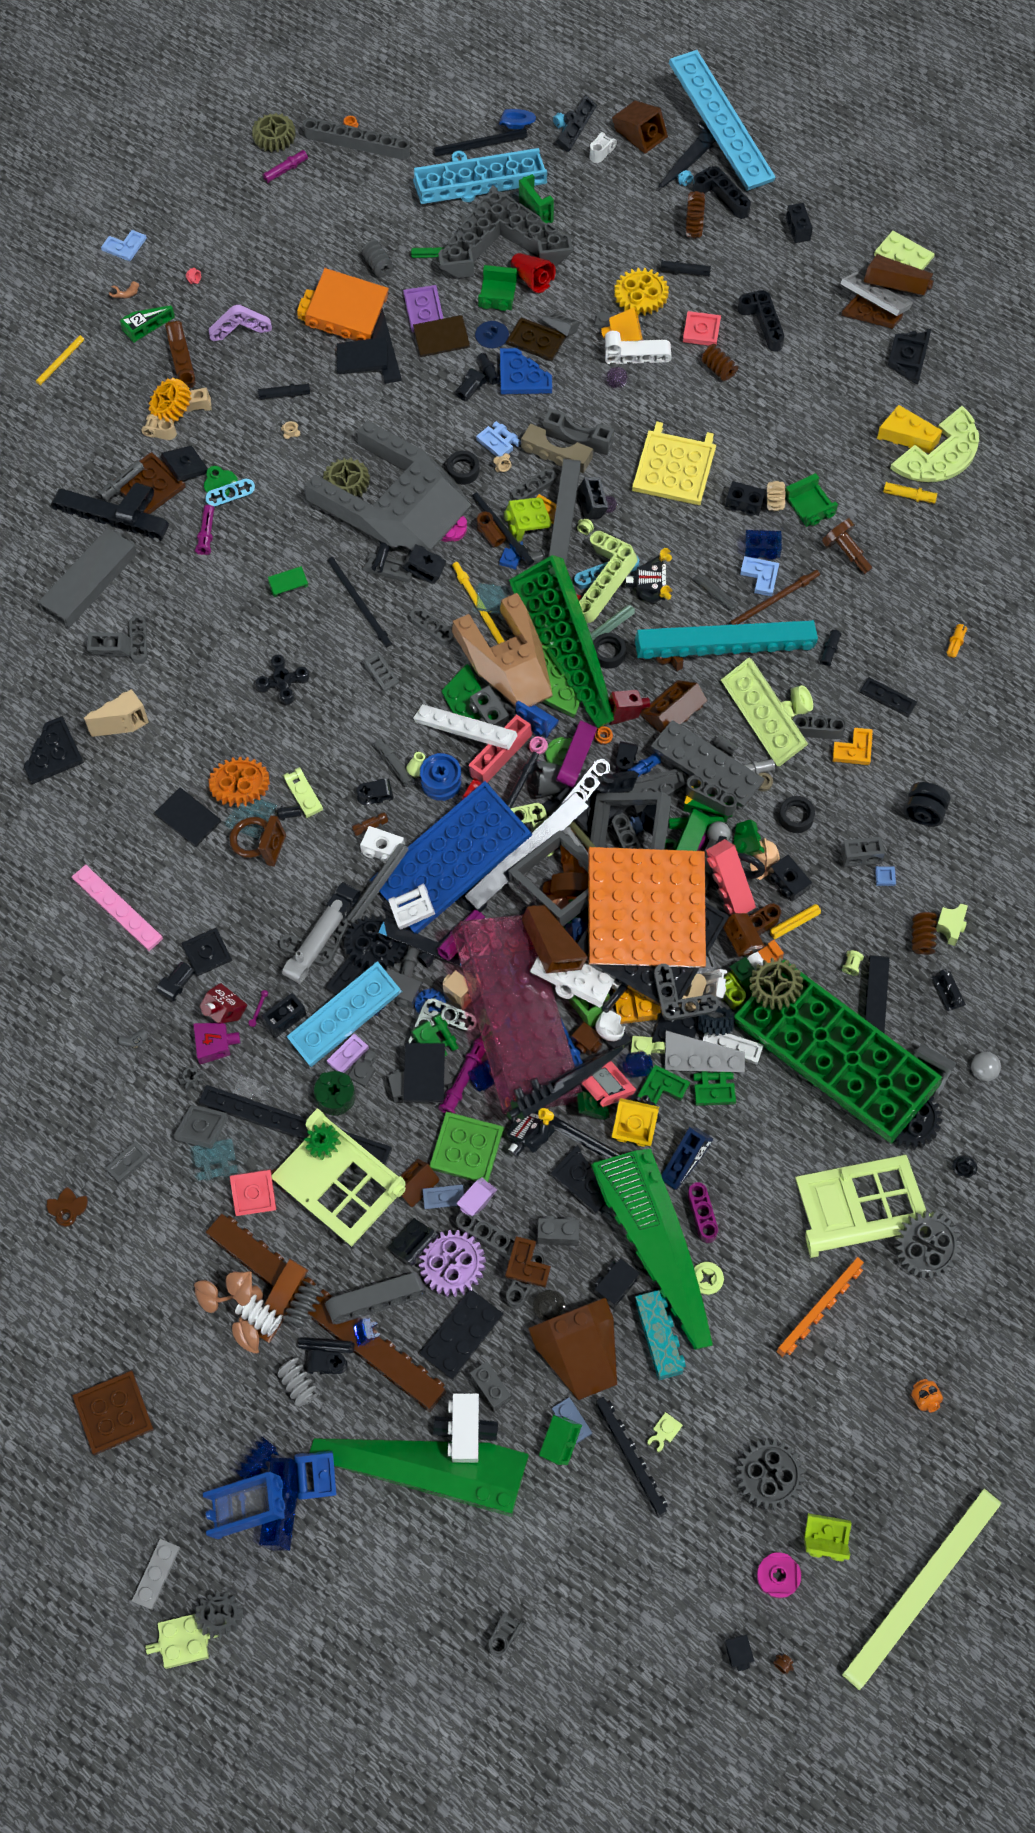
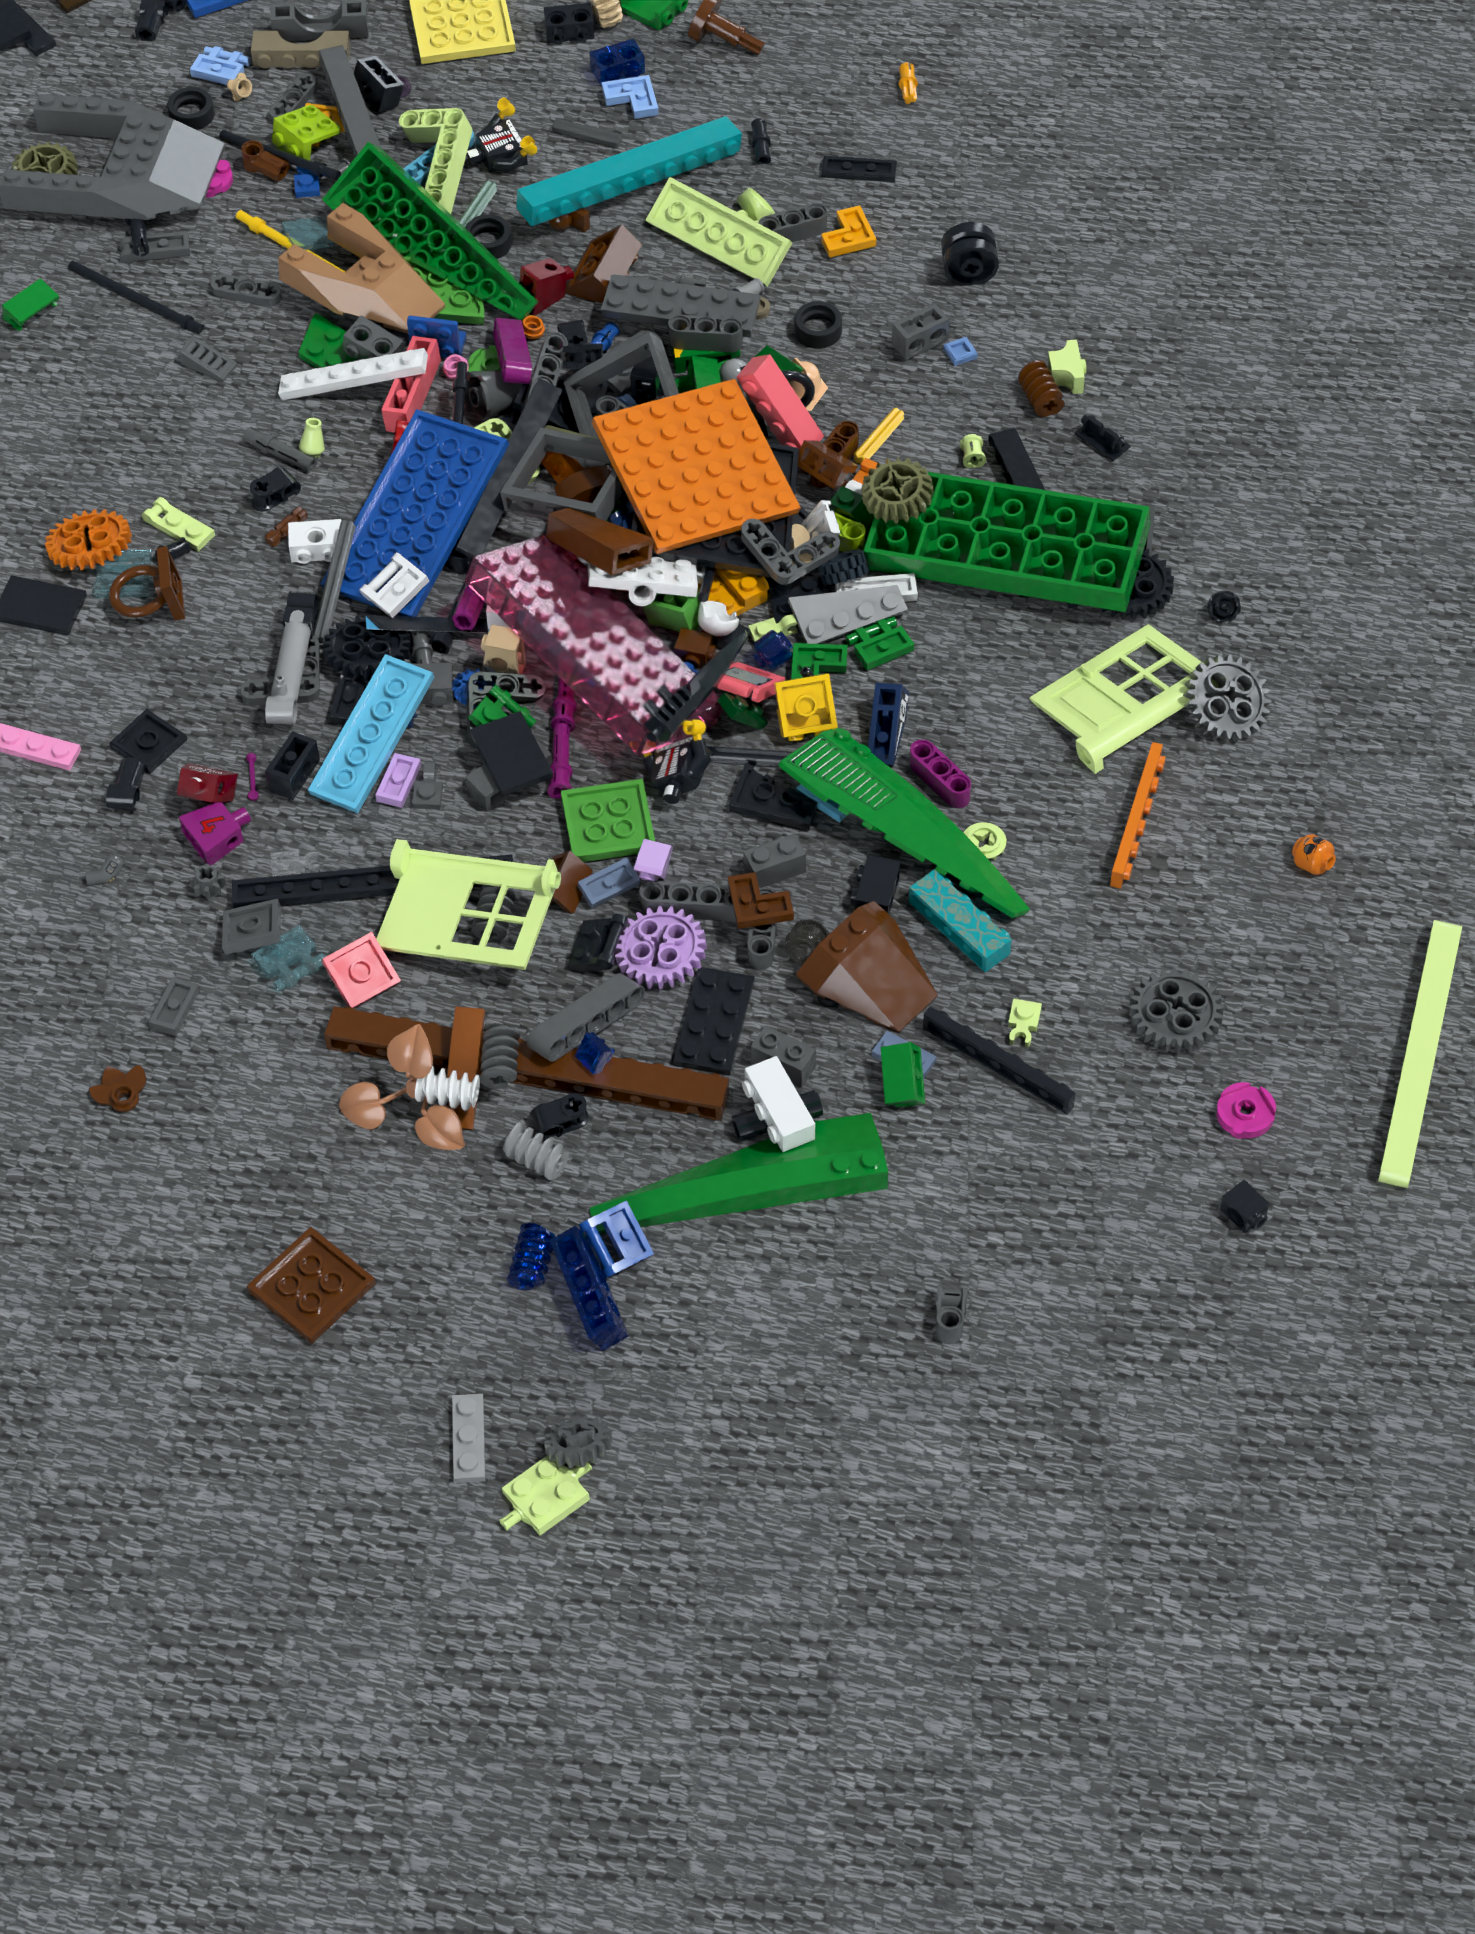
camera: 25 degrees left, 10 degrees down
door [203,1472,285,1539] -> none
black gear [256,654,310,705] -> none
black axle [297,1337,355,1353] -> none
green gear [304,1123,341,1160] -> none
dark green brick [314,1071,356,1116] -> none
black brick [402,544,446,584] -> none
blue wheel [420,753,462,801] -> none
clear blue piece [468,1057,498,1092] -> none
yellowish green plate [577,519,594,535] -> none
reddish brown bar [729,570,820,625] -> none
black brick [768,854,812,901] -> none
reddish brown plate [773,1654,794,1675] -> none
lime bracket [804,1513,851,1561] -> none
light grey hair [971,1052,1001,1082] -> none

